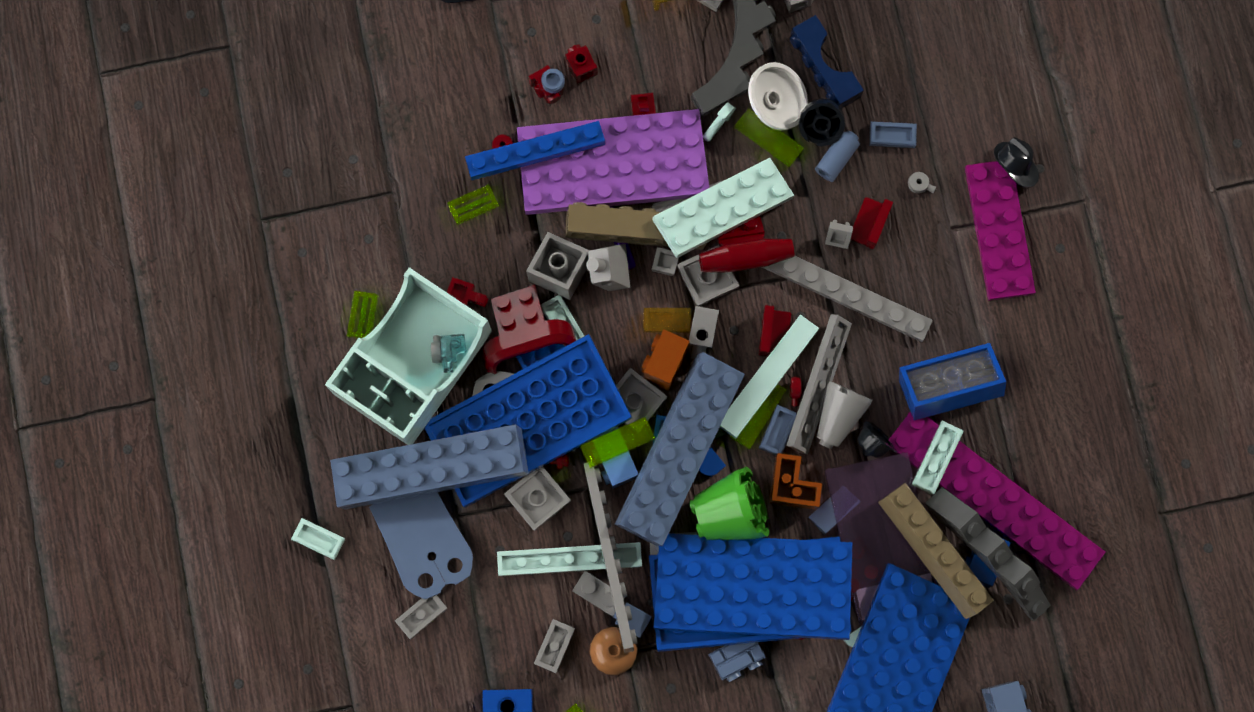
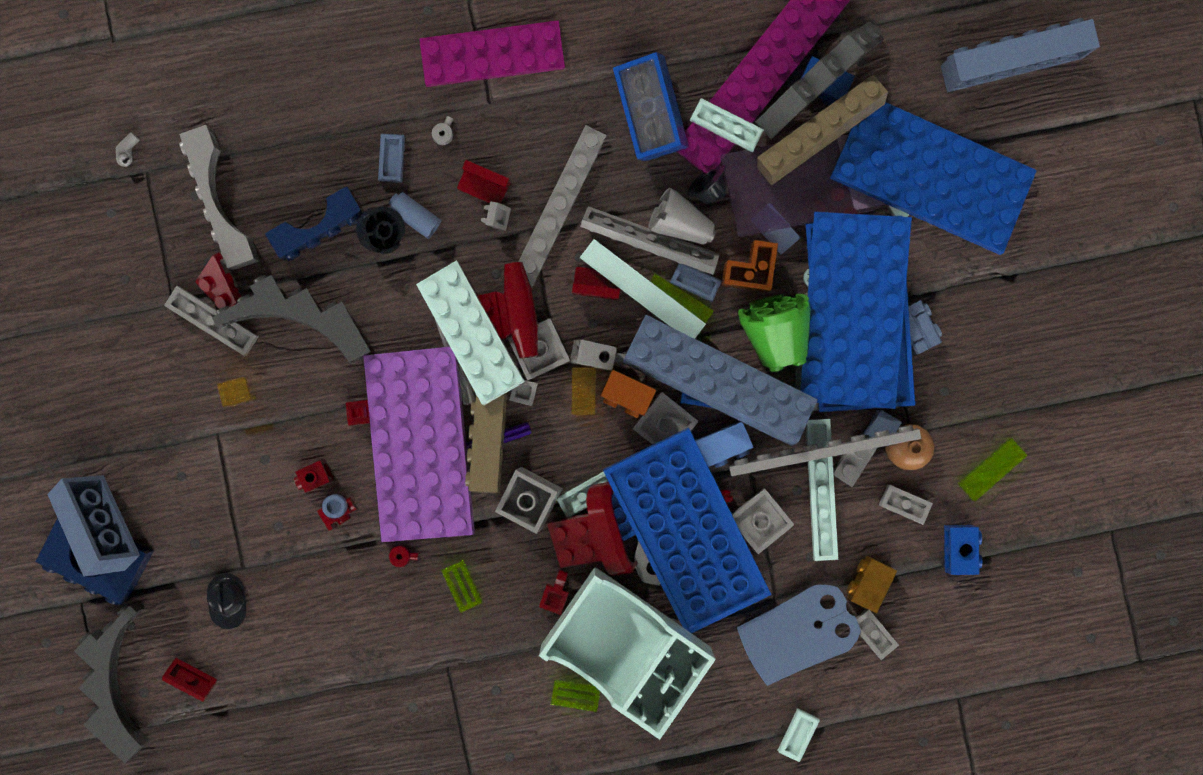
camera: 90 degrees left, 10 degrees up
sand blue brick [330,424,529,509] -> none
light grey piece [431,335,443,364] -> none
clear light blue bracket [441,334,467,373] -> none
blue plate [465,121,605,181] -> none
clear neon green tile [580,417,655,468] -> none
light grey torso [586,244,630,291] -> none
blue tile [699,448,726,477] -> none
light aqua bar [703,102,736,142] -> none
clear neon green tile [735,108,804,168] -> none
white dish [748,62,808,130] -> none
dark red piece [790,377,801,406] -> none
black piece [994,137,1039,188] -> none
none -> pearl gold brick [847,556,897,613]

